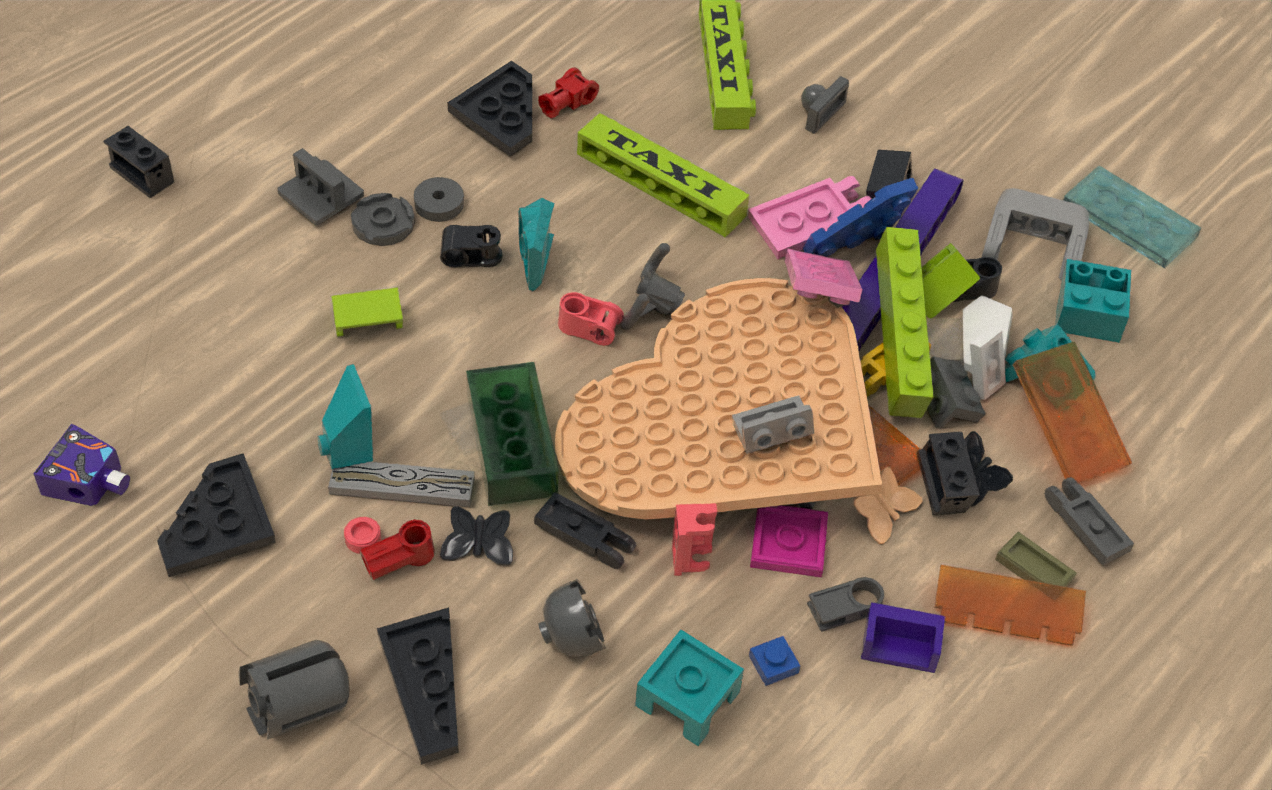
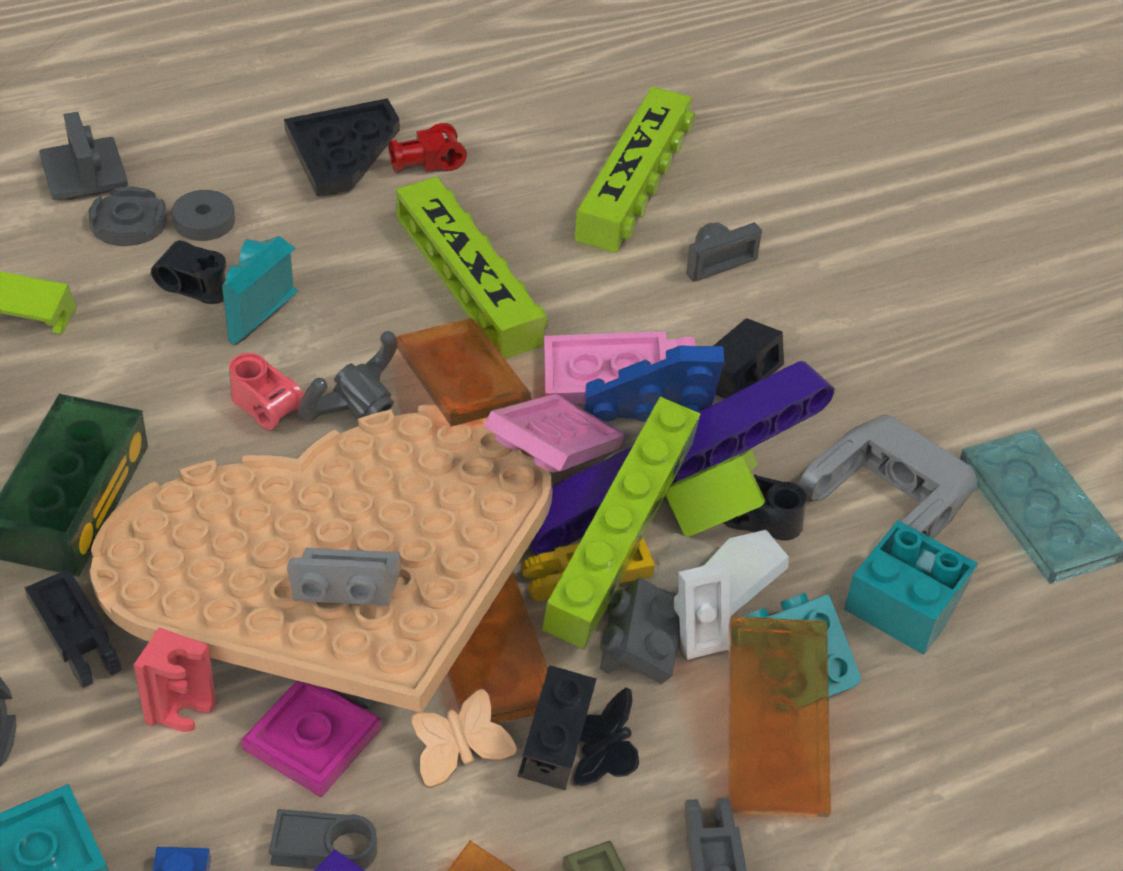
camera: 25 degrees right, 5 degrees down
none -> clear orange tile [396,318,532,427]

